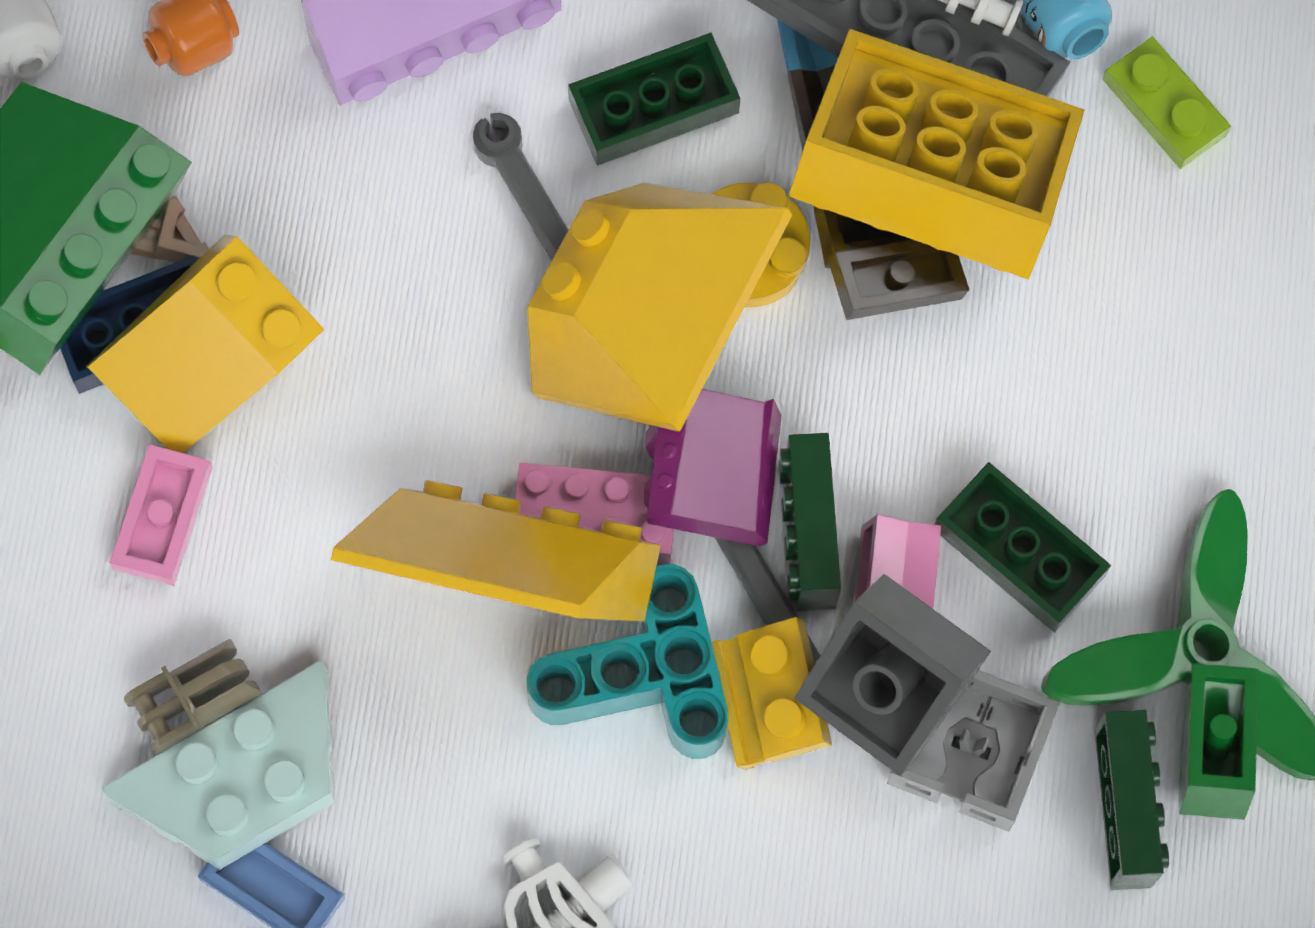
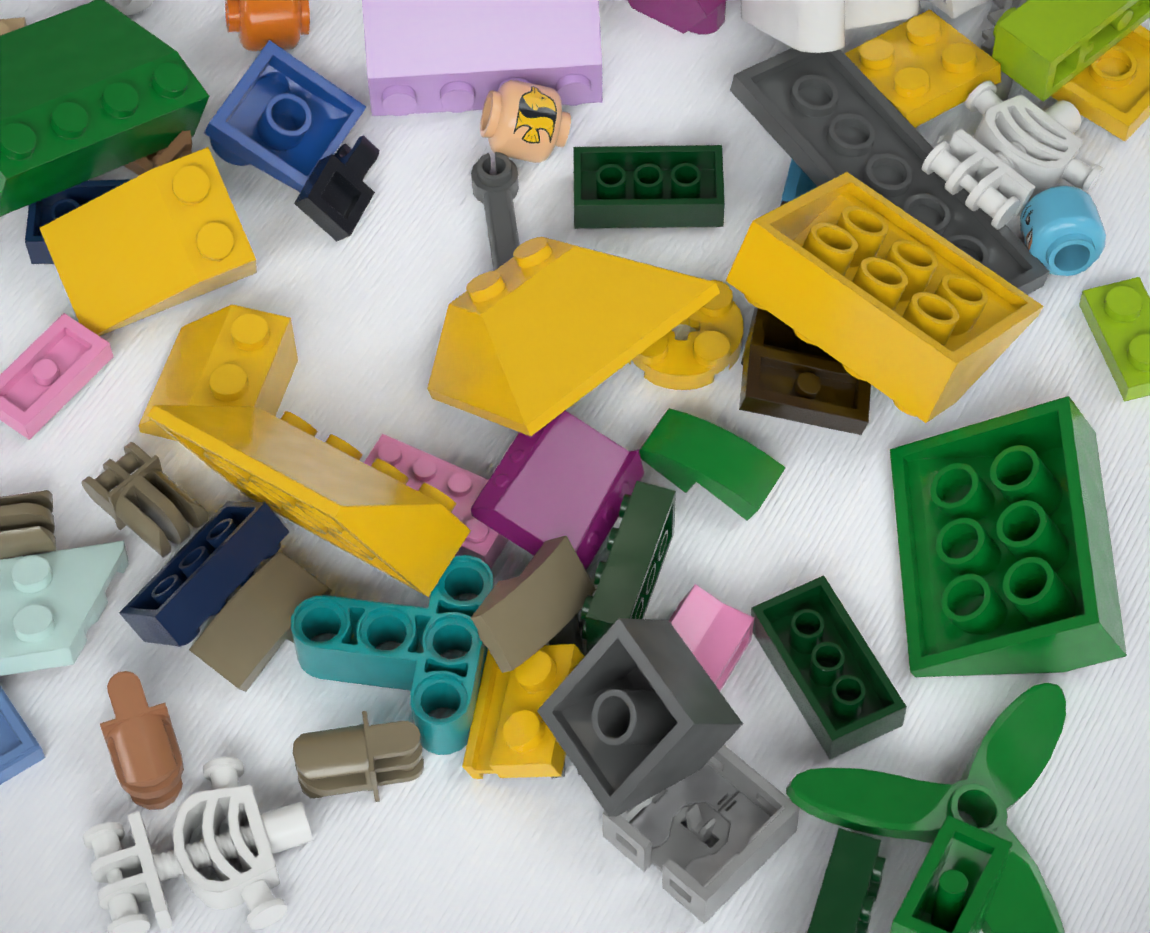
camera: 25 degrees right, 15 degrees down
none -> dark tan arm [81,442,209,558]
none -> nougat arm [100,671,184,810]
none -> dark blue piece [119,501,289,647]
none -> yellow slope [138,304,298,441]
none -> dark tan slope [189,551,333,692]
none -> blue slope [204,40,366,192]
none -> dark tan arm [292,711,424,802]
none -> black plate [294,135,380,242]
none -> dark tan slope [471,535,596,673]
none -> light nougat head [480,80,571,163]
none -> green slope [639,408,786,521]
none -> green slope [890,396,1127,677]

